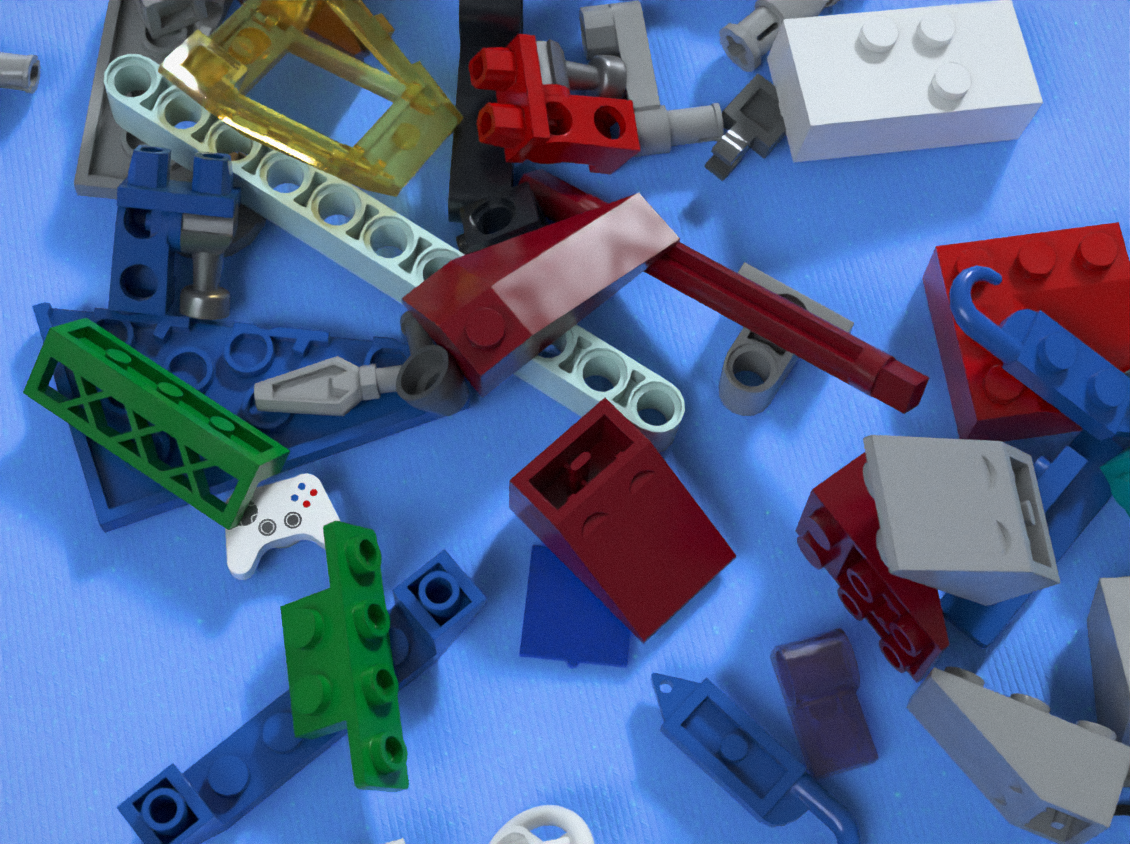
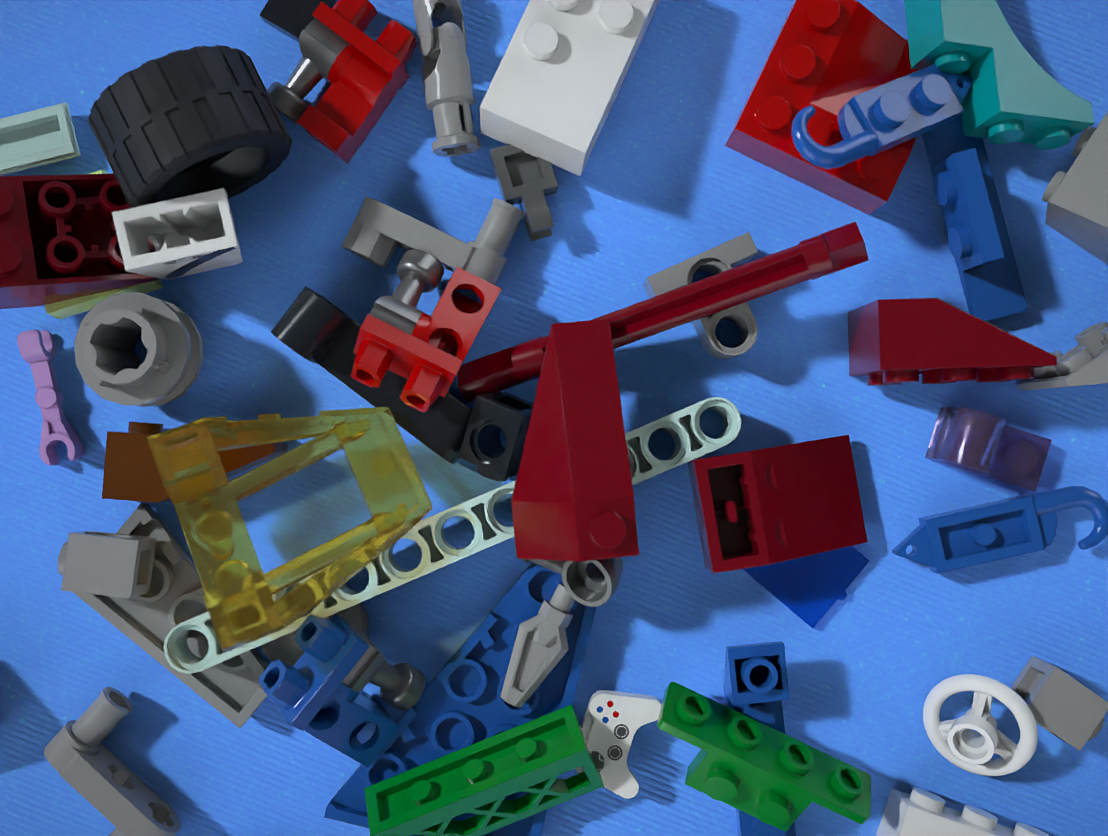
camera: 55 degrees left, 20 degrees up
light grey slope [863,435,1061,606] -> none

